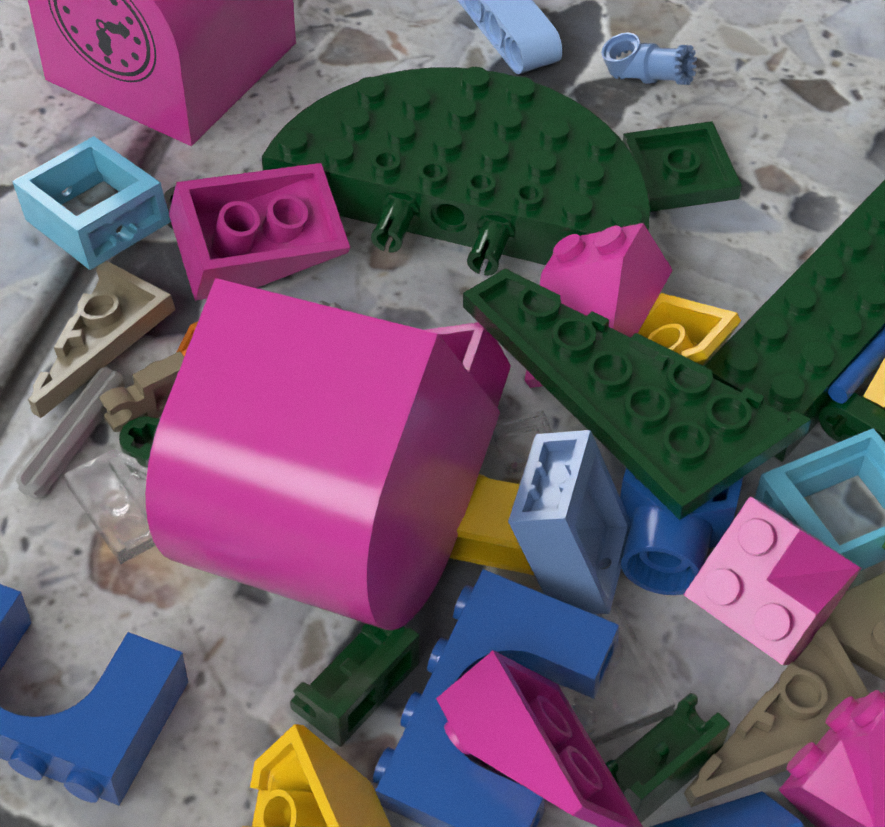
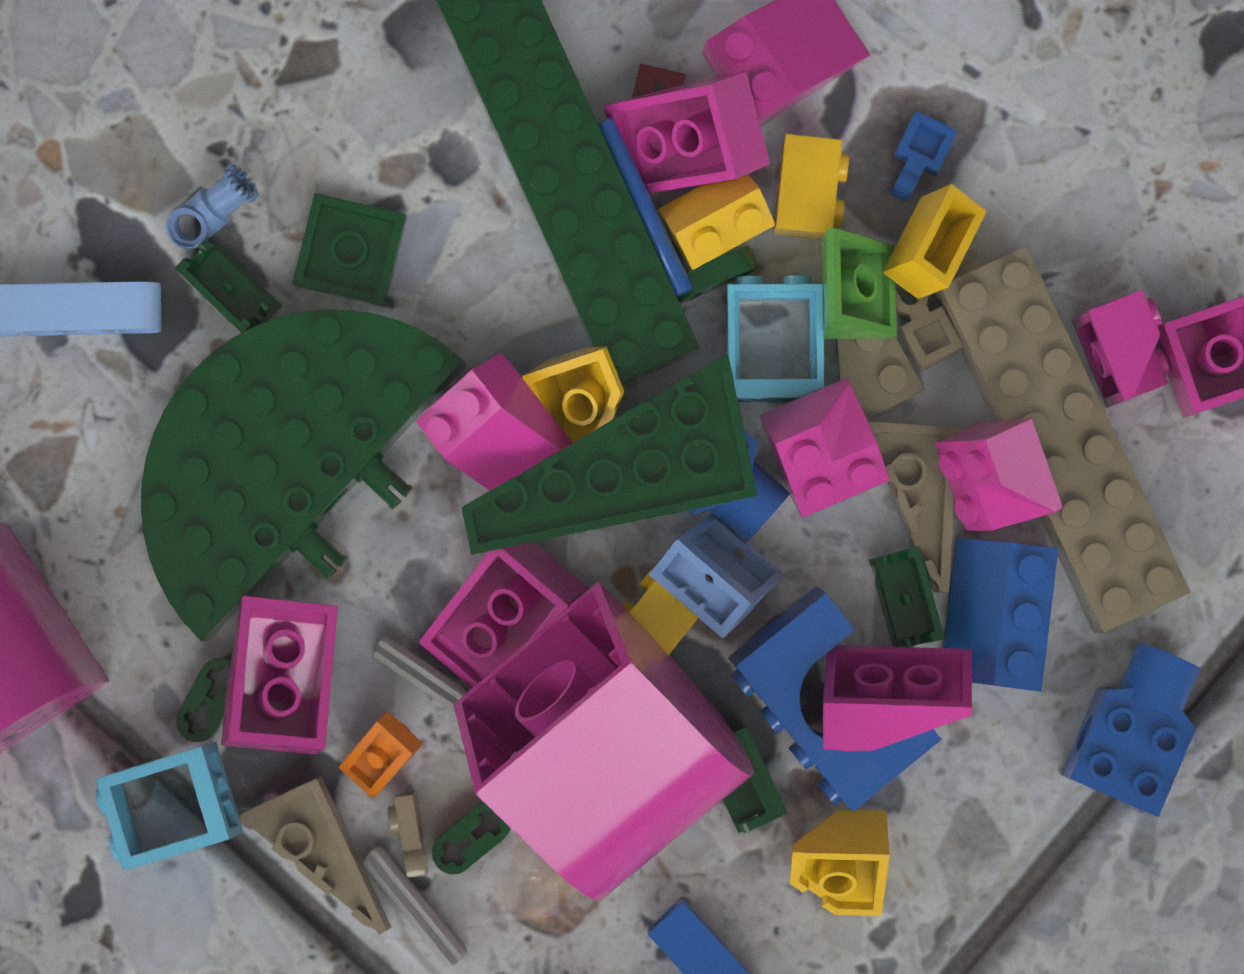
camera: 65 degrees left, 35 degrees up
none -> dark green hinge [175,240,282,333]

